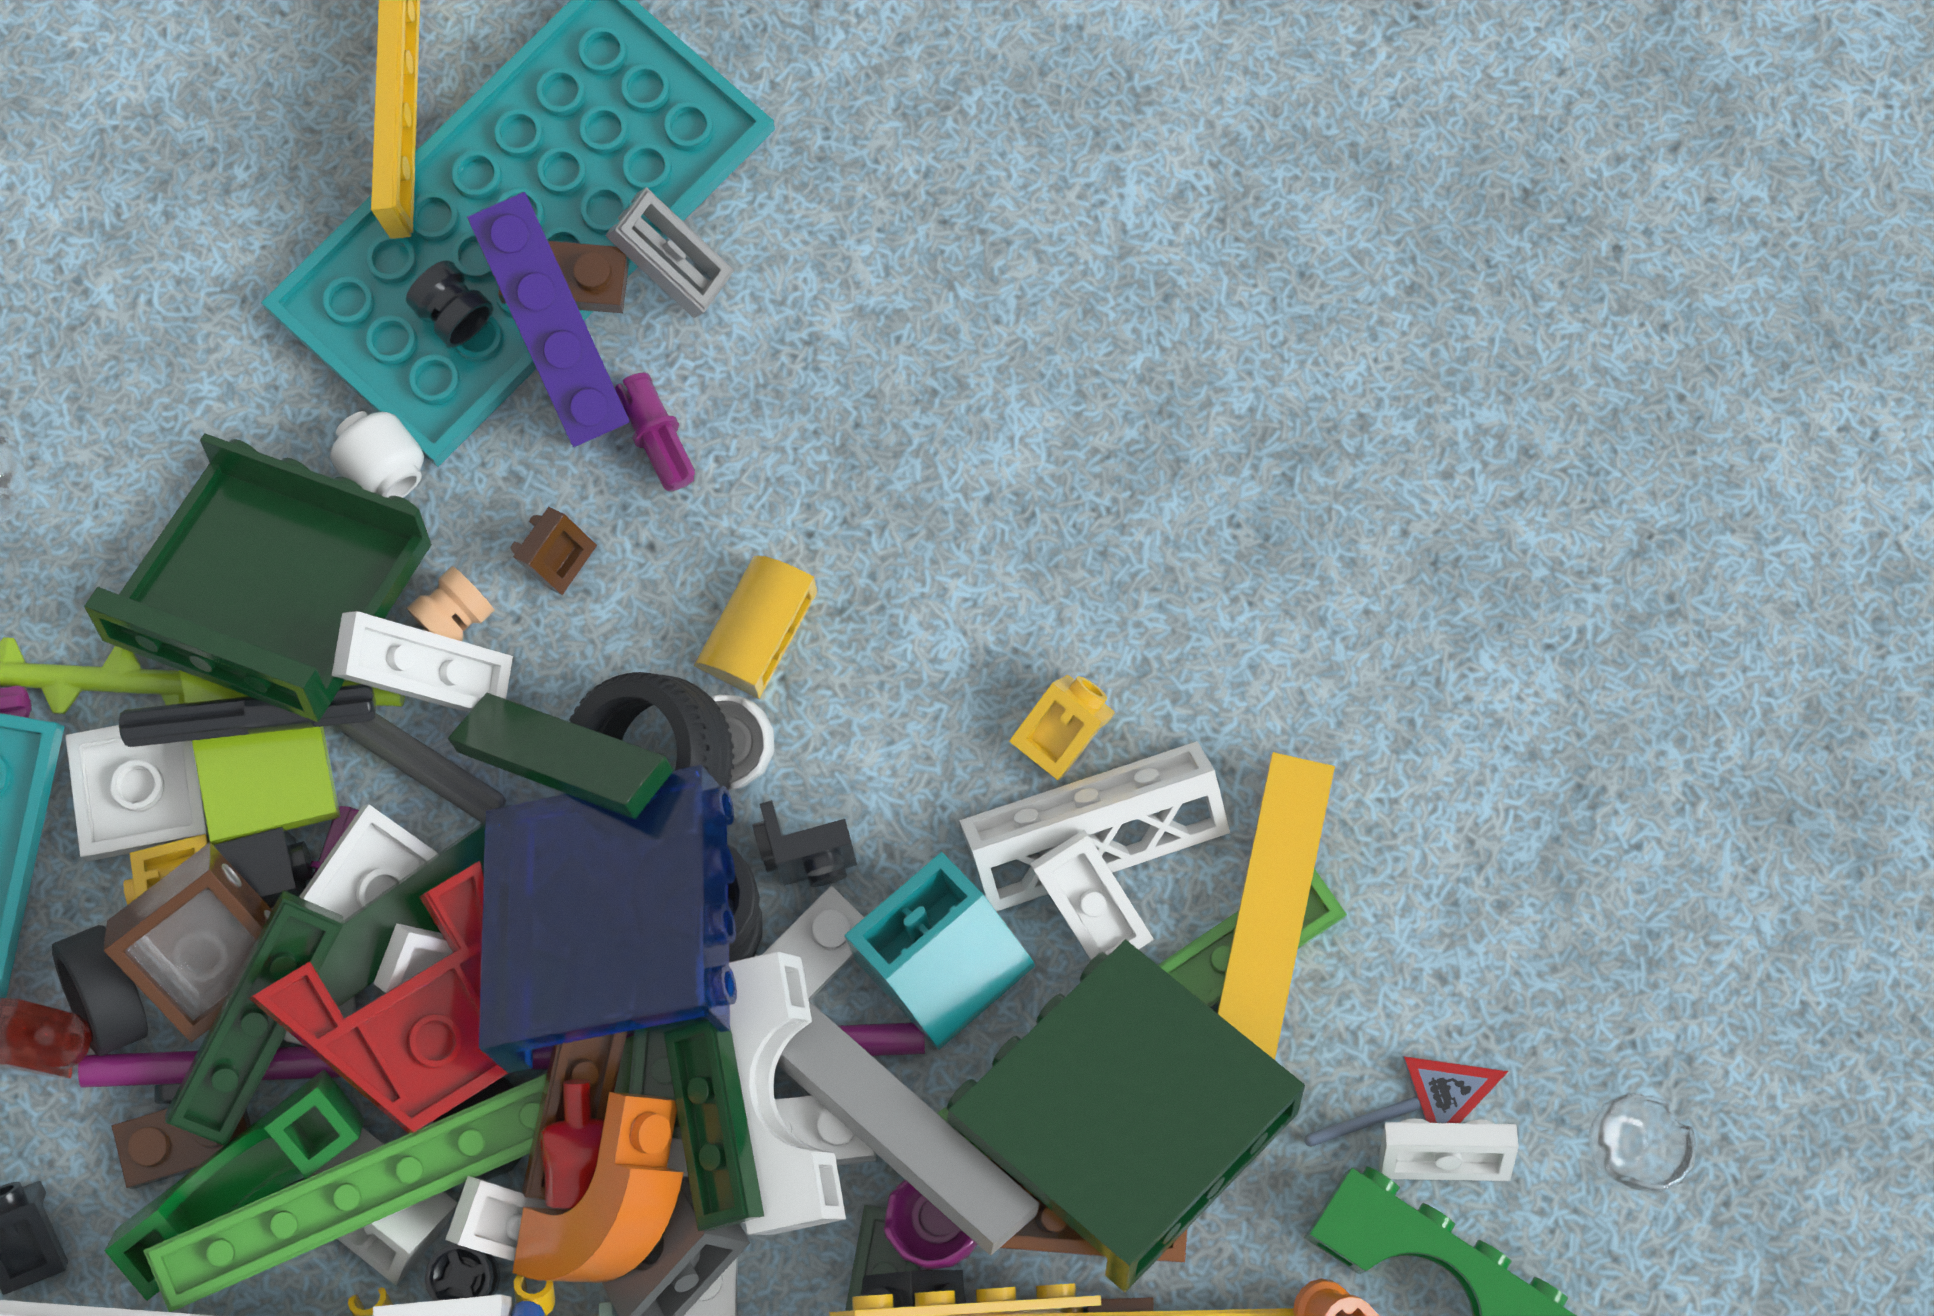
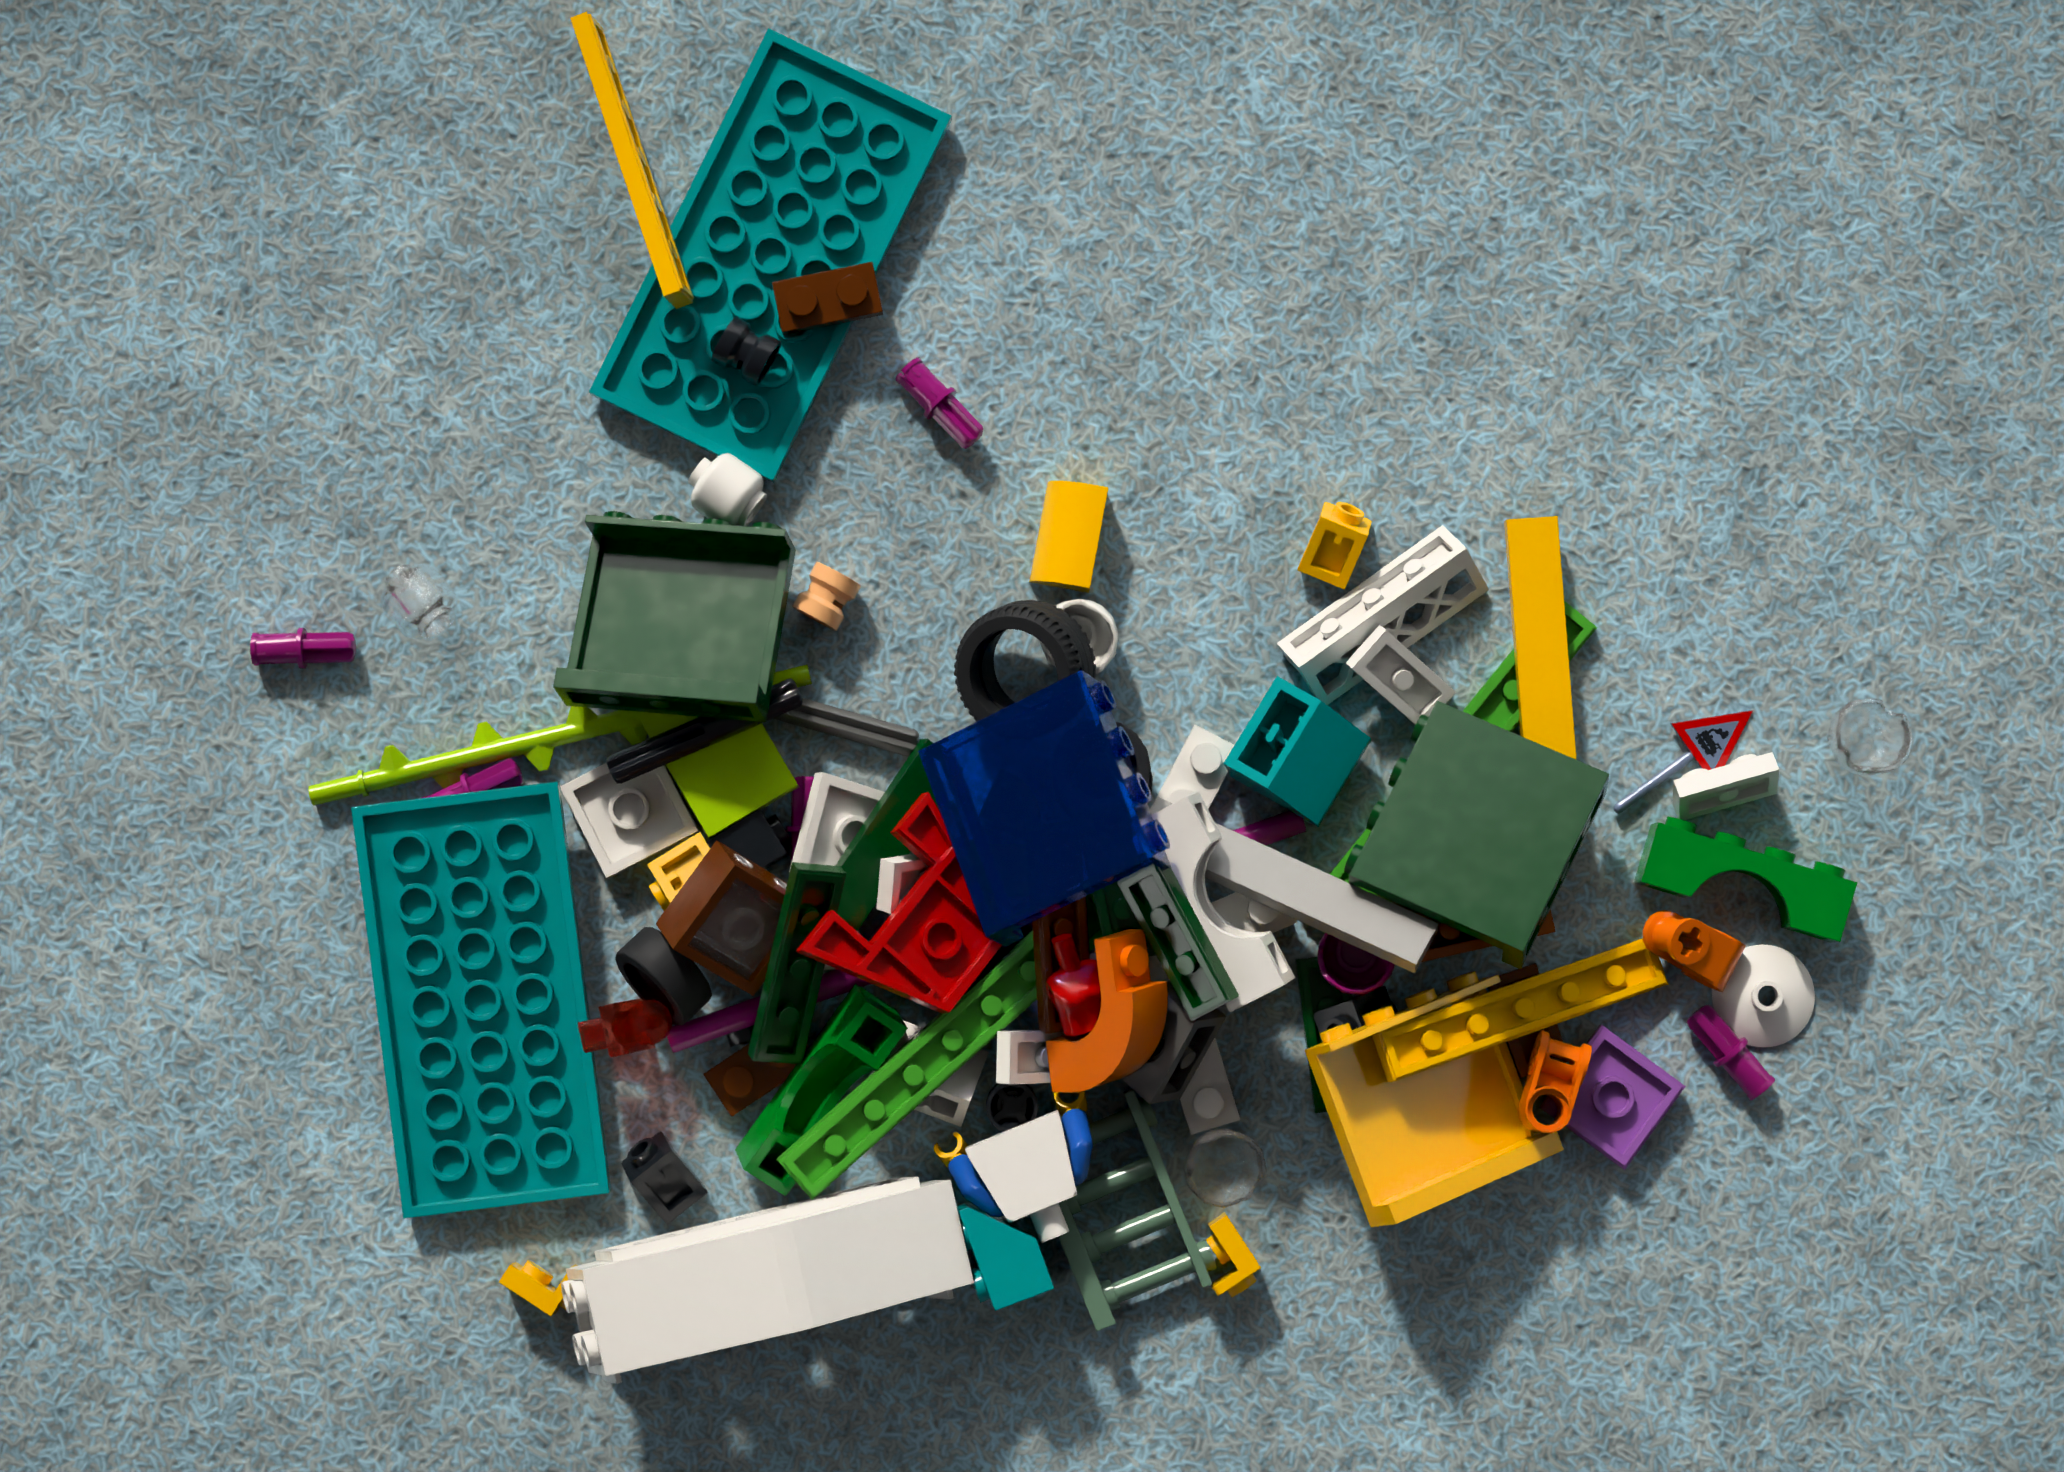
camera: 20 degrees left, 10 degrees up
white plate [332,611,513,713] -> none
dark green tile [448,692,674,819] -> none
dark purple arch [467,191,630,448] -> none
reddish brown tile [510,506,597,595] -> none
light grey tile [605,187,735,318] -> none
black bracket [752,800,857,887] -> none

